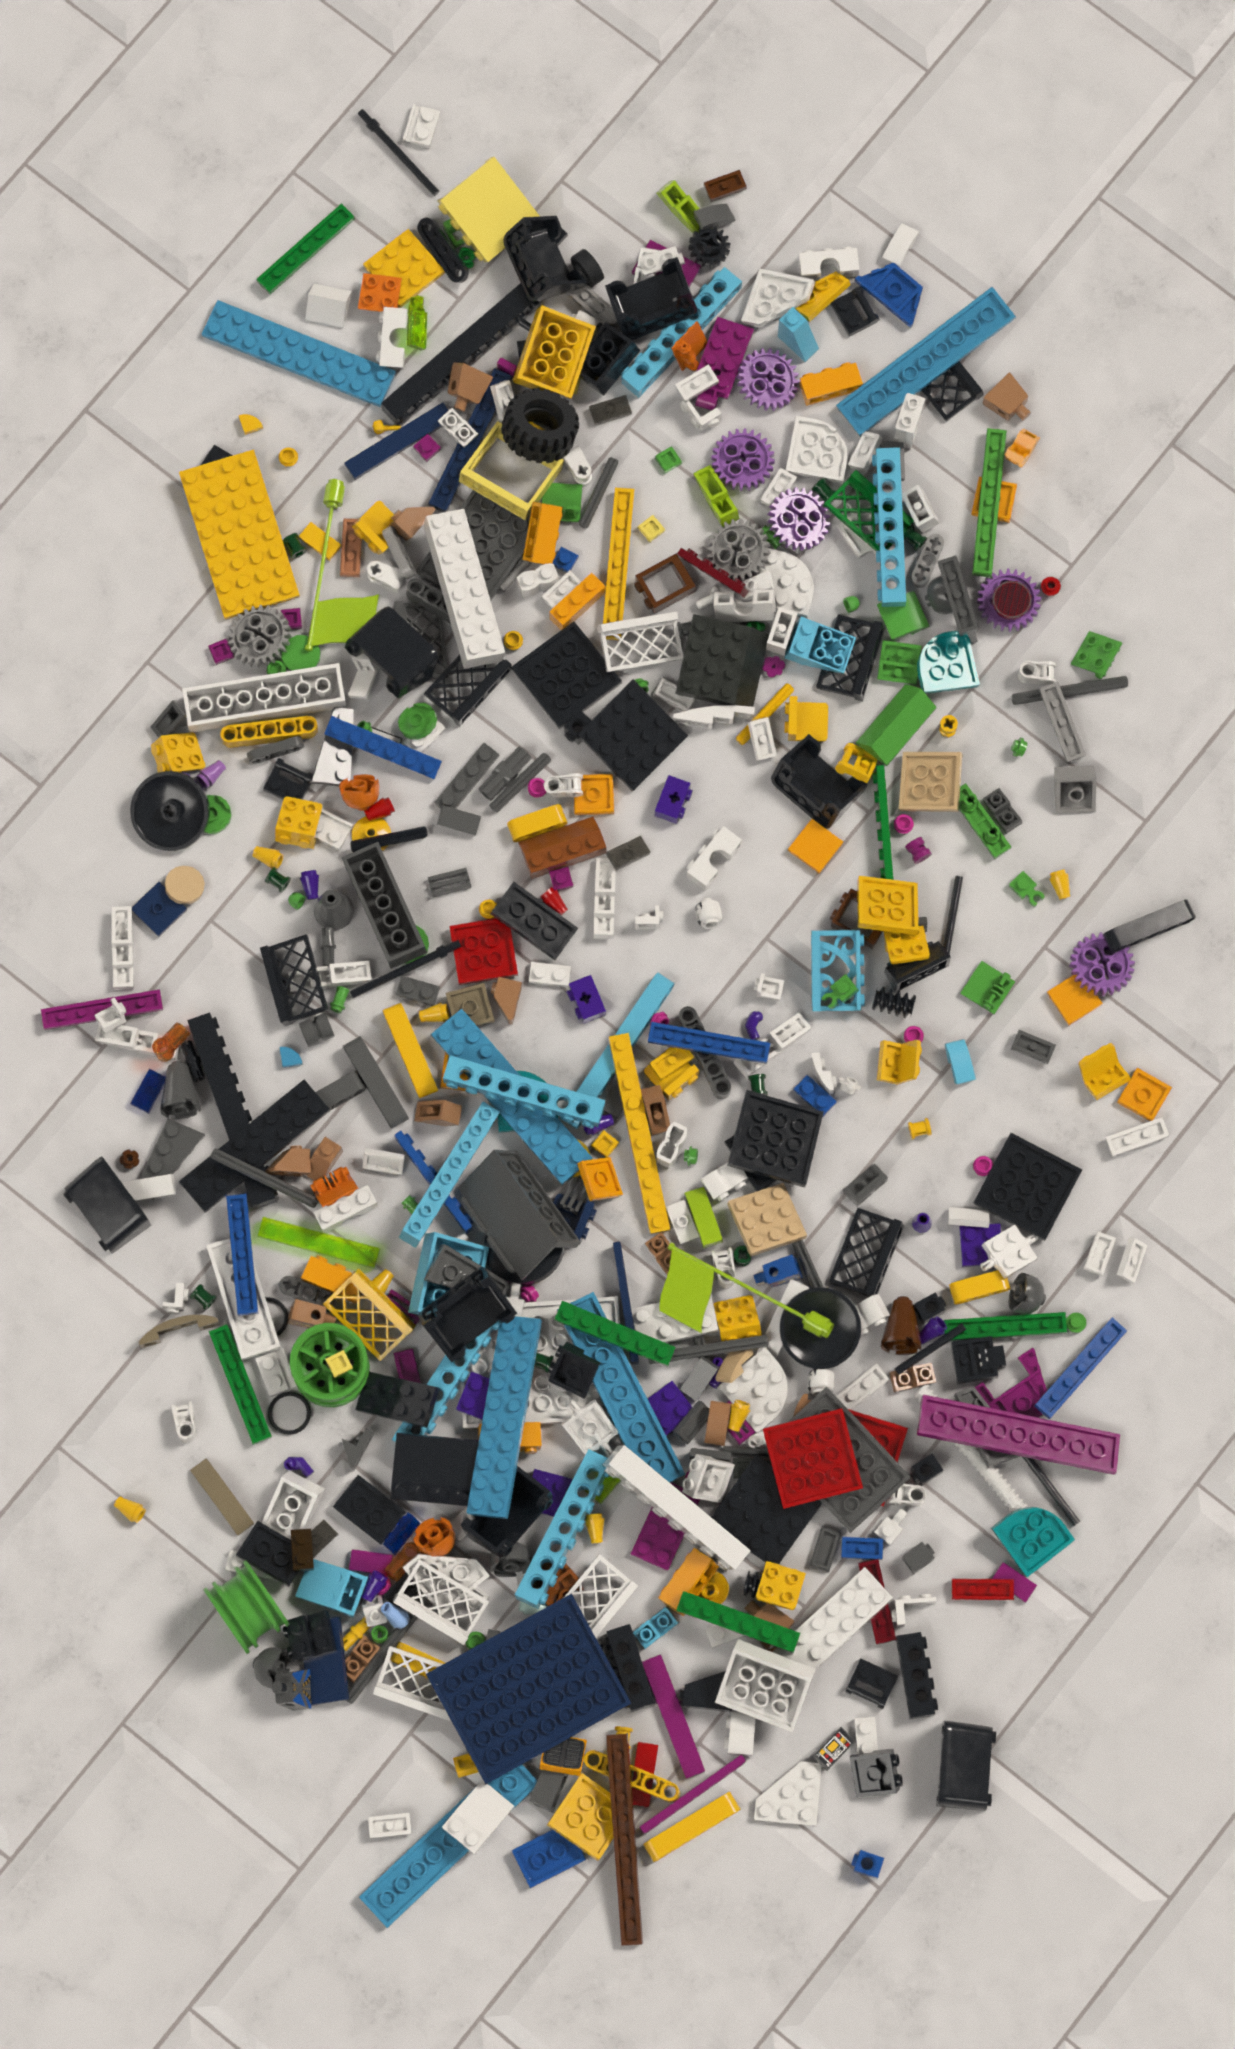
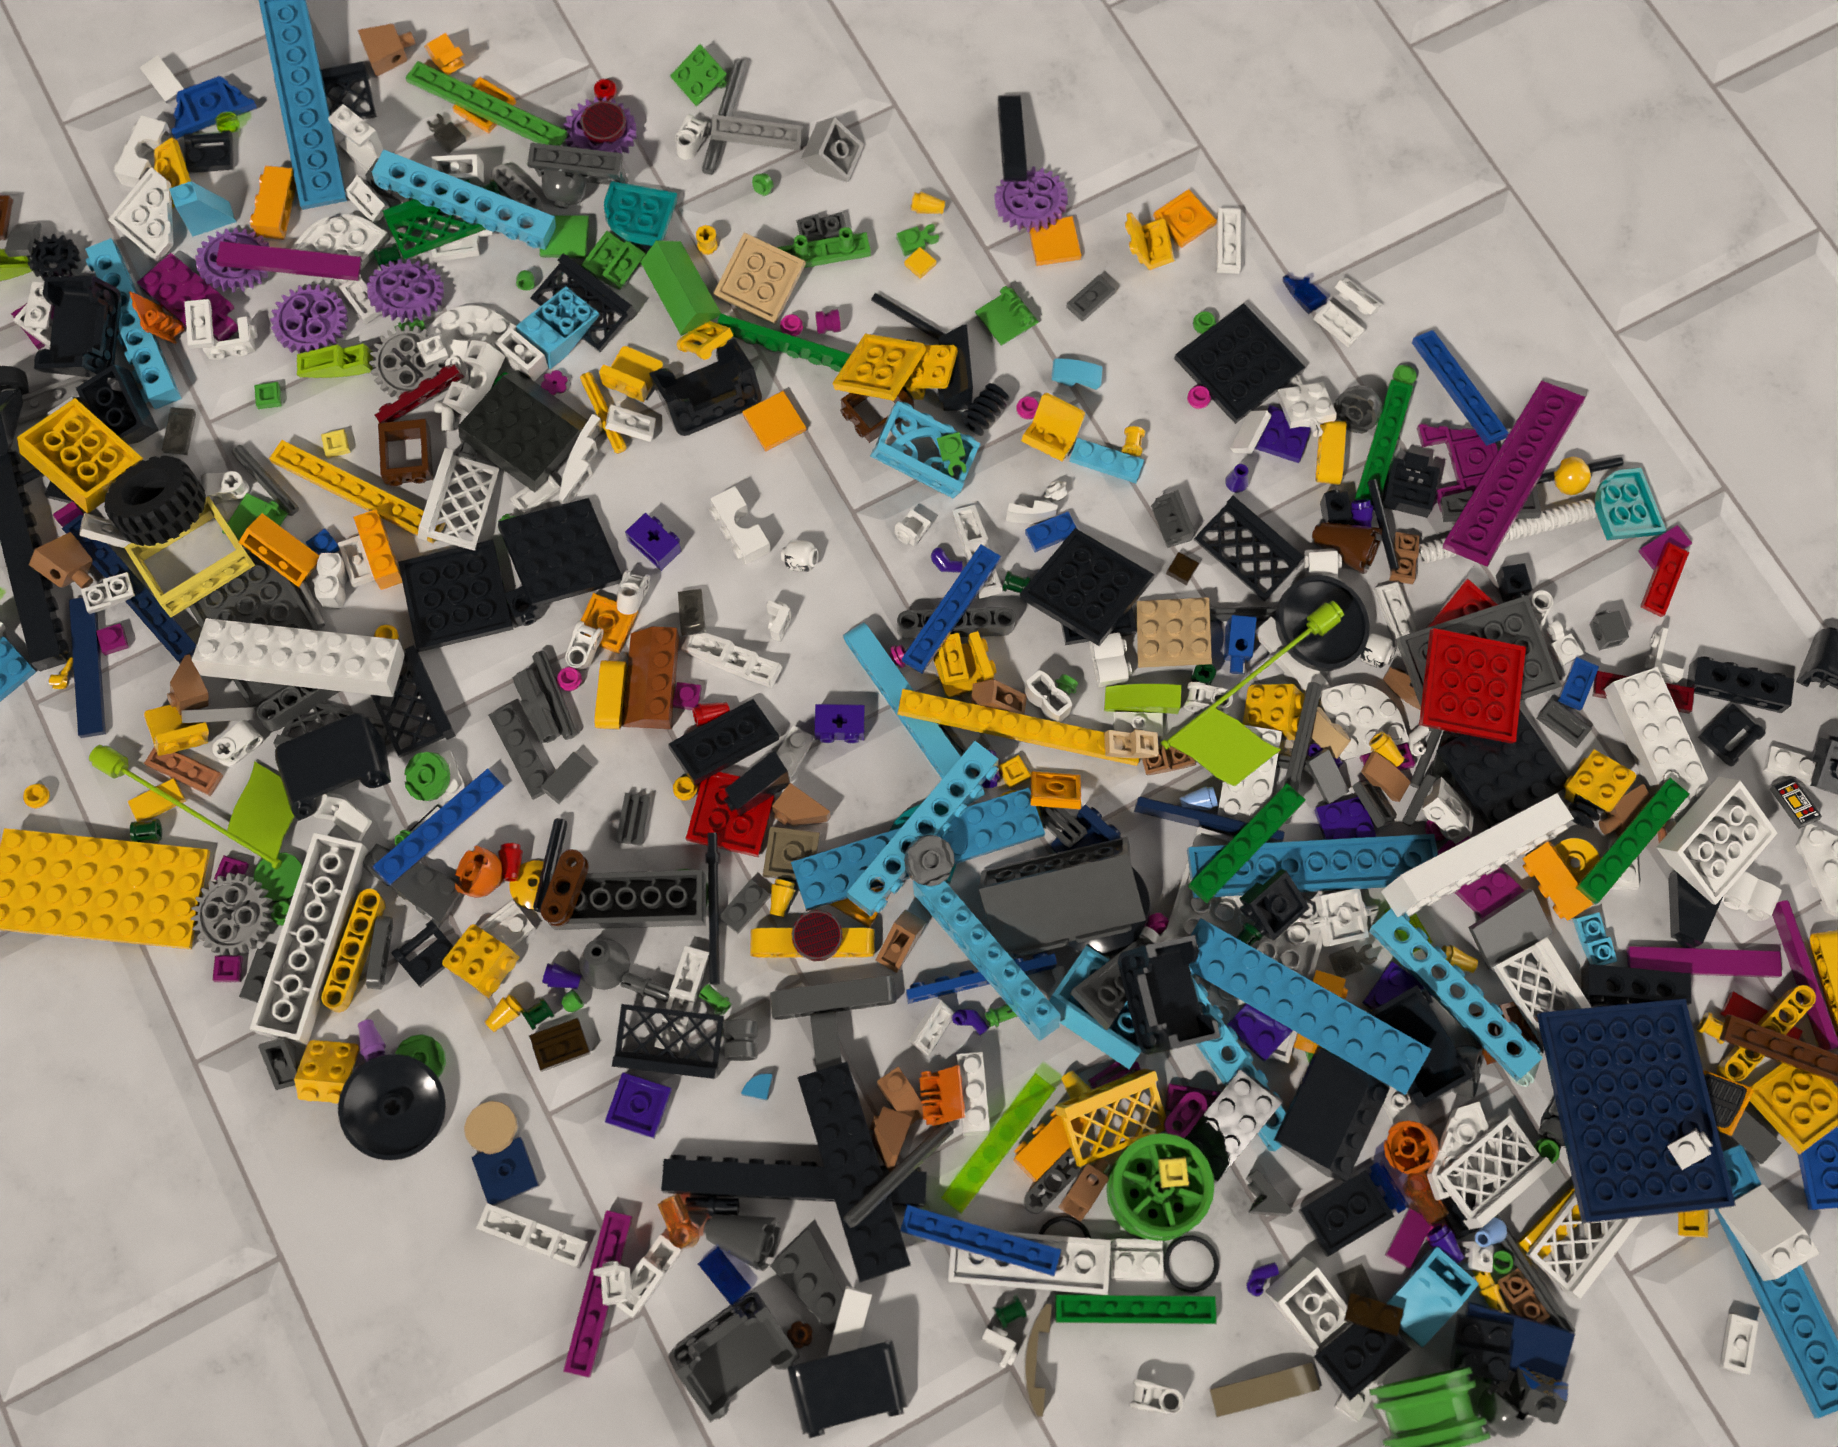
camera: 70 degrees left, 5 degrees down
none -> clear neon green tile [215,112,240,133]
none -> magenta tile [216,241,362,281]
none -> dark grey plate [239,948,274,1003]
none -> white tile [417,335,448,367]
none -> clear smoke plate [427,114,466,154]
none -> dark brown plate [529,1018,591,1072]
none -> reddish brown piece [541,849,589,927]
none -> dark purple plate [605,1072,672,1139]
none -> white piece [617,570,650,615]
none -> dark grey windscreen [668,1292,800,1423]
none -> black slope [724,751,790,816]
none -> tile [792,910,843,962]
none -> yellow tile [904,247,936,279]
none -> dark grey tile [904,835,955,886]
none -> dark purple arm [952,1009,990,1036]
none -> medium azure plate [1069,438,1144,484]
none -> tan slope [1104,729,1159,758]
none -> magenta plate [1164,1092,1207,1138]
none -> dark brown plate [1166,552,1199,585]
none -> light blue cone [1180,786,1218,810]
none -> bright green plate [1193,311,1216,334]
none -> clear blue slope [1283,275,1327,314]
none -> clear smoke plate [1328,944,1378,978]
none -> tile [1468,888,1553,971]
none -> yellow hair [1554,456,1591,496]
none -> white bracket [1667,1128,1712,1170]

